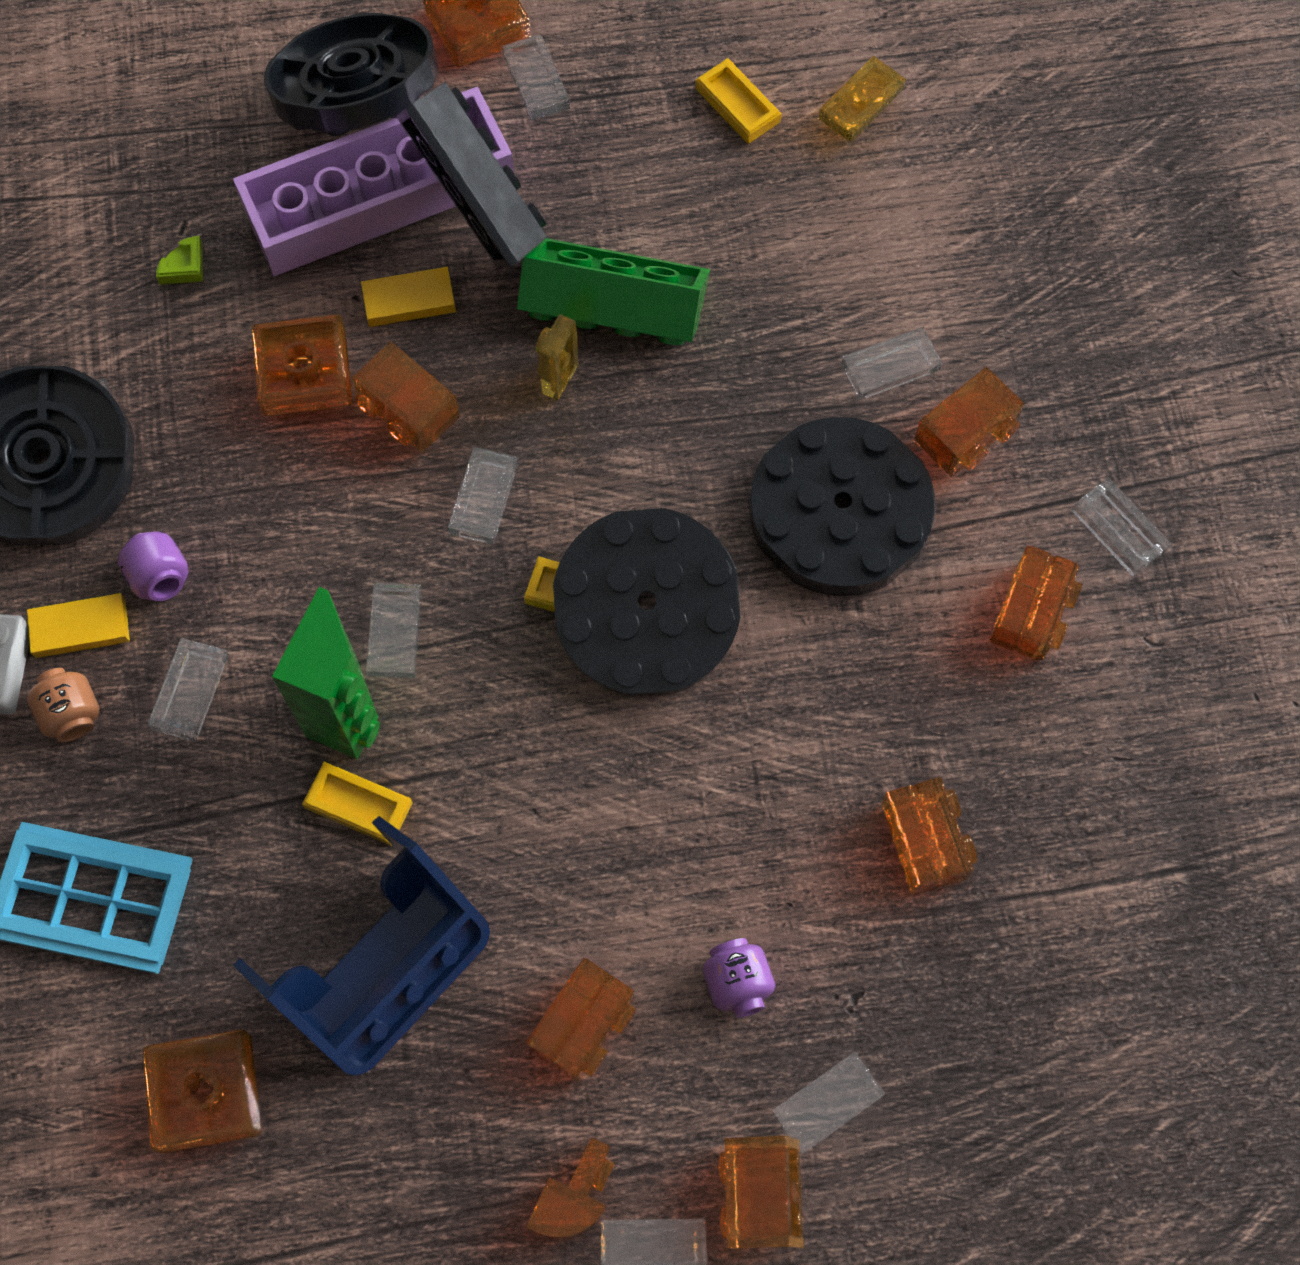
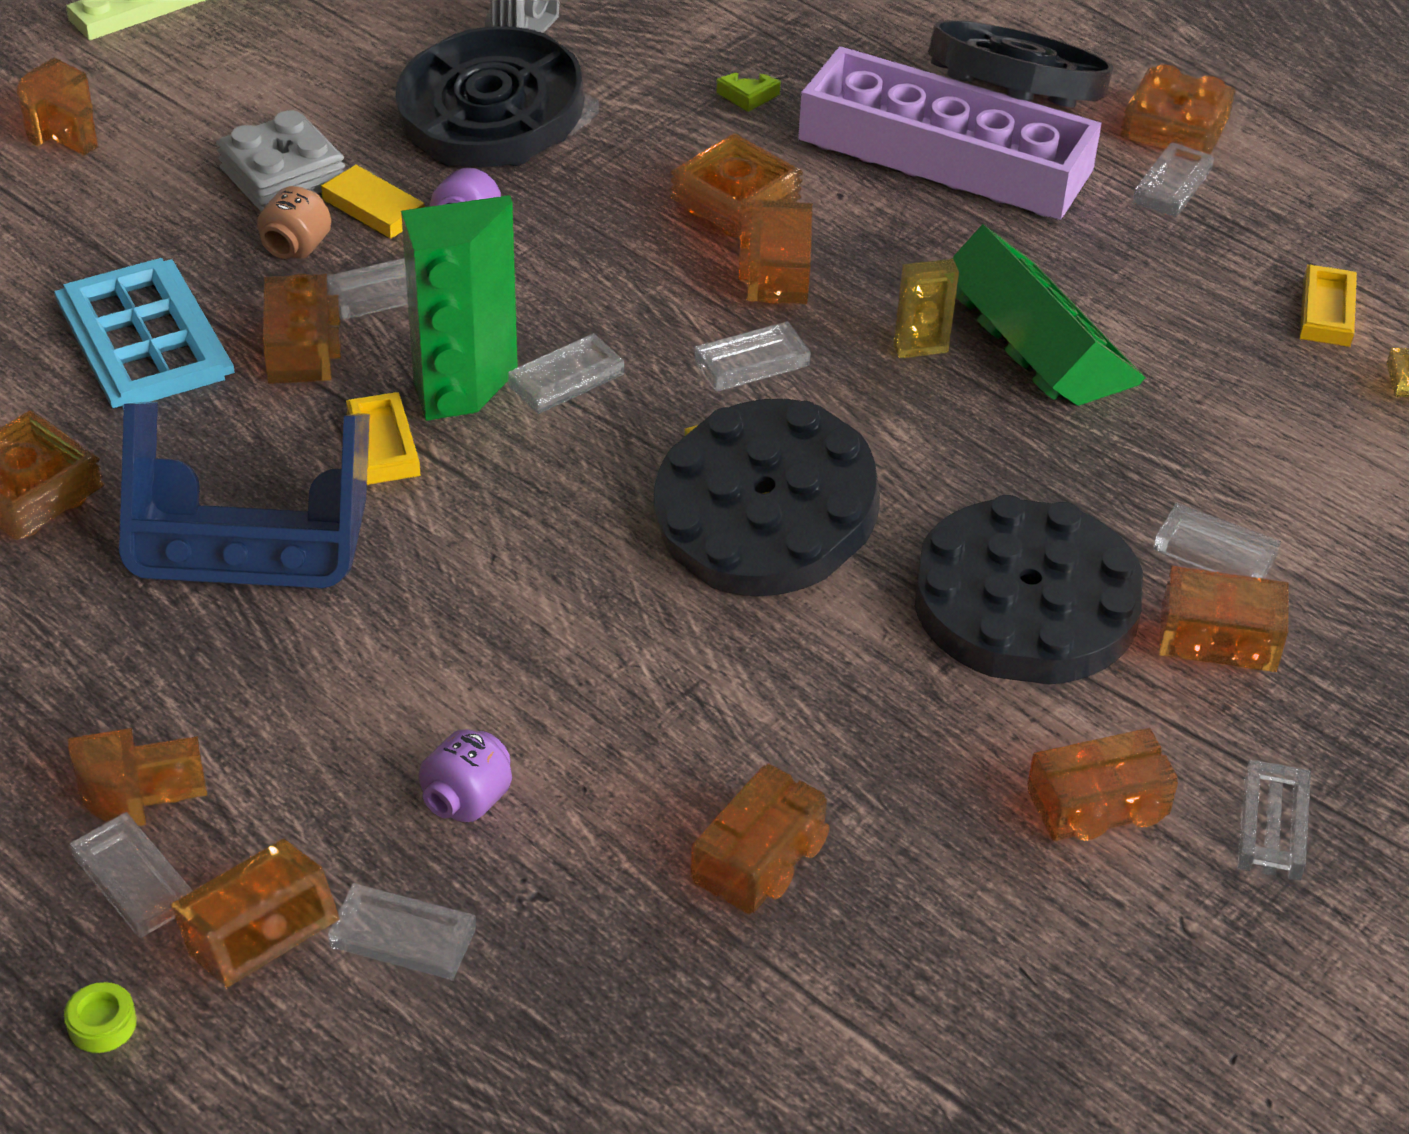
camera: 50 degrees right, 25 degrees down
yellow tile [361,267,456,327] -> none
black slope [396,82,547,268] -> none
clear orange brick [526,958,637,1083] -> none
none -> clear orange brick [263,273,341,384]

